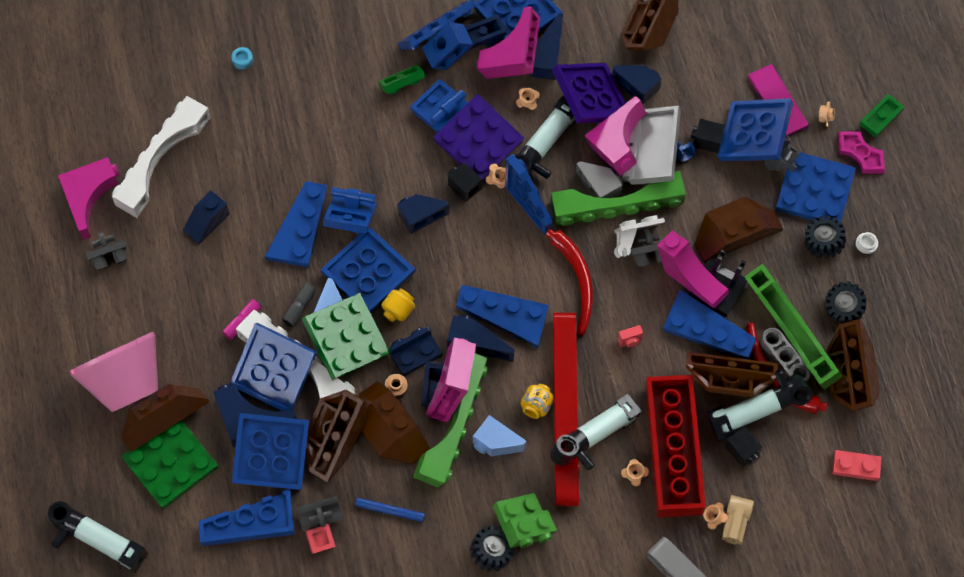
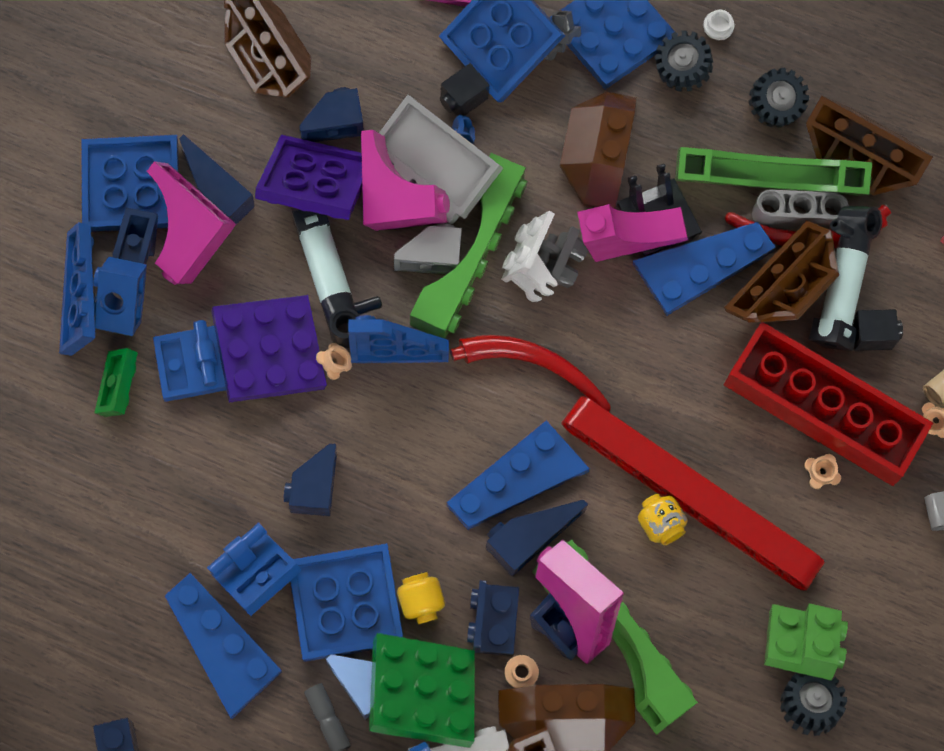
camera: 60 degrees left, 5 degrees up
black brick [448,163,482,202] -> none
light blue slope [473,415,527,456] -> none
light nougat plate [516,88,540,110] -> none
piece [550,394,642,471] -> none
coral plate [618,325,643,348] -> none

